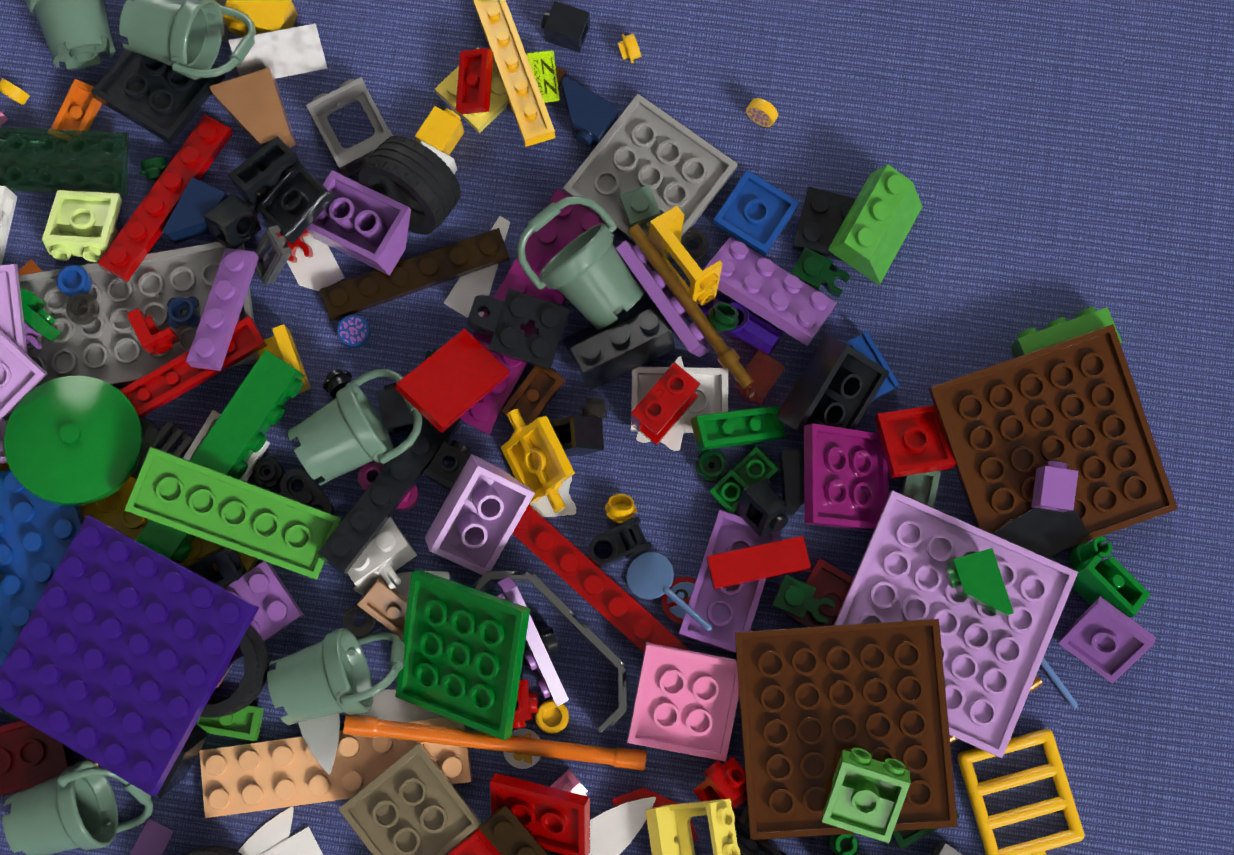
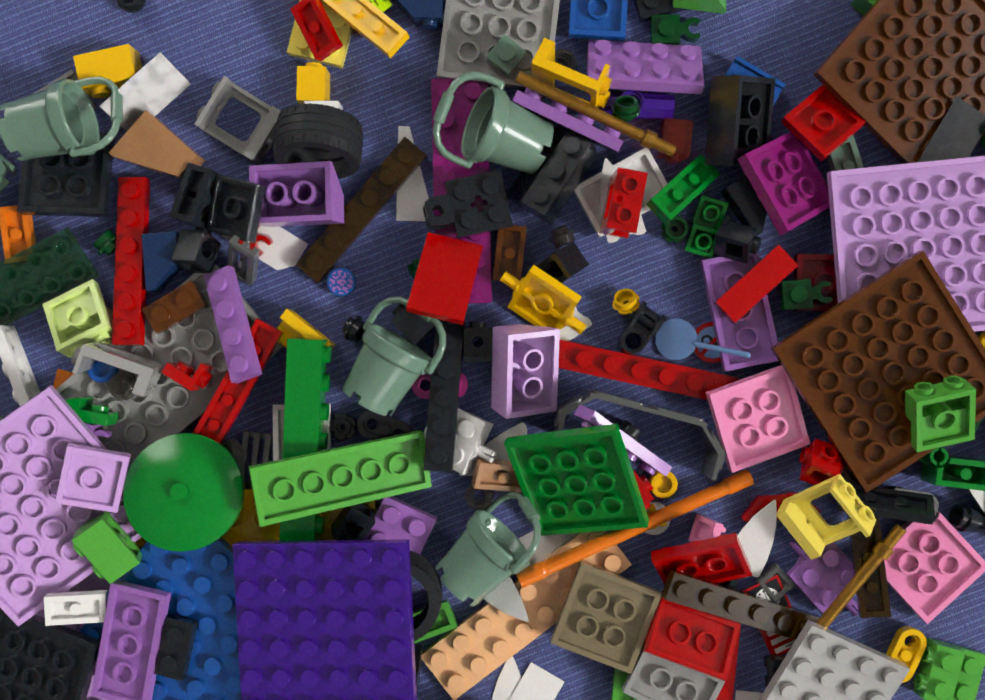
camera: 30 degrees left, 10 degrees up
dark blue plate [167,296,200,329] -> none
green slope [945,548,1014,616] -> none
medium lavender brick [1031,461,1079,512] -> none
none -> light grey window [71,341,164,397]
none -> reddish brown plate [142,280,208,334]

